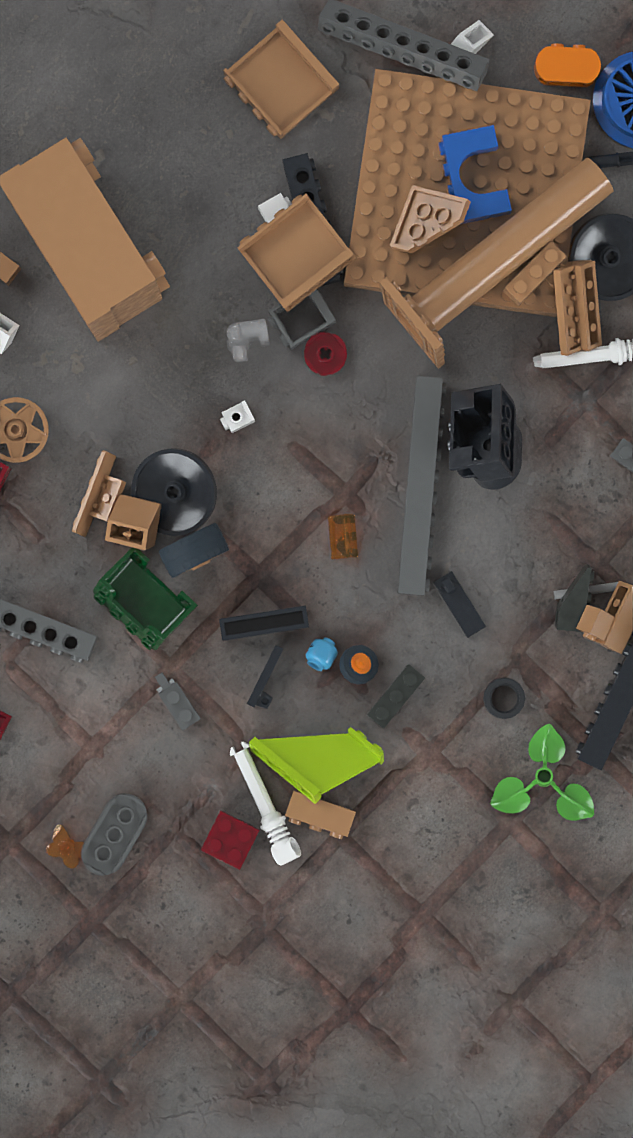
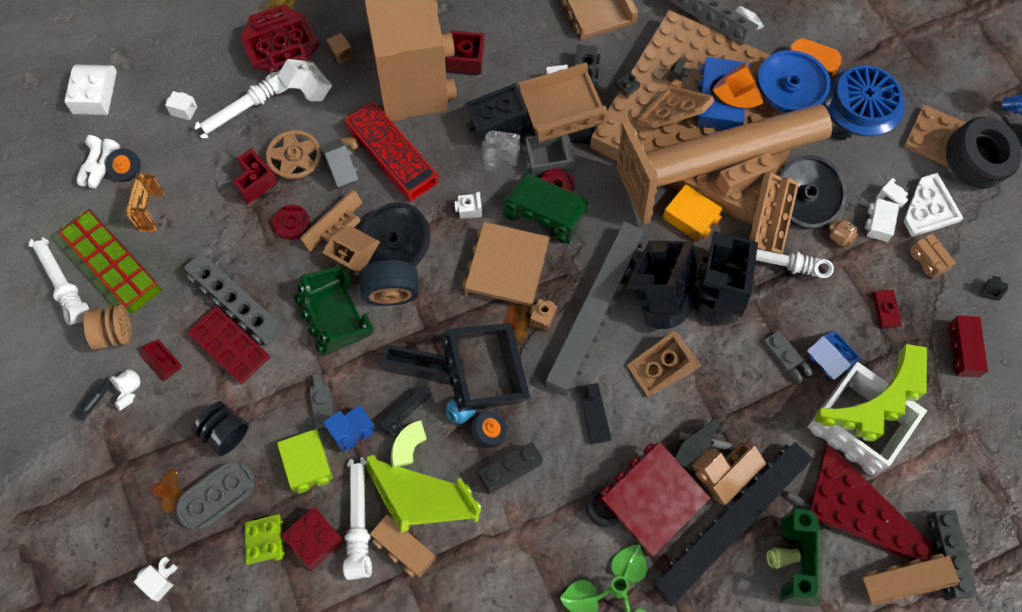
camera: 20 degrees right, 20 degrees down
none -> white brick [134,557,177,602]
none -> dark red plate [187,306,271,385]
none -> black wheel [192,401,249,456]
none -> lime hinge [245,514,285,565]
none -> dark red tile [272,205,310,240]
none -> lime brick [277,429,334,493]
none -> brick [320,139,359,187]
none -> blue brick [323,405,376,452]
none -> medium nougat arm [340,137,359,150]
none -> red brick [344,101,439,203]
none -> yellowish green tile [391,421,426,468]
none -> black window [440,323,531,412]
none -> dark red brick [446,30,485,74]
none -> medium nougat panel [462,222,549,311]
none -> black torso [465,83,531,146]
none -> dark green windscreen [503,173,589,244]
none -> medium nougat brick [530,299,557,332]
none -> dark red panel [597,442,710,556]
none -> pearl dark grey tile [615,73,641,98]
none -> medium nougat slope [627,331,701,397]
none -> light orange brick [662,184,722,242]
none -> pearl dark grey tile [666,58,690,82]
none -> black brick [694,231,758,325]
none -> orange brick [713,62,763,108]
none -> blue dish [757,50,830,113]

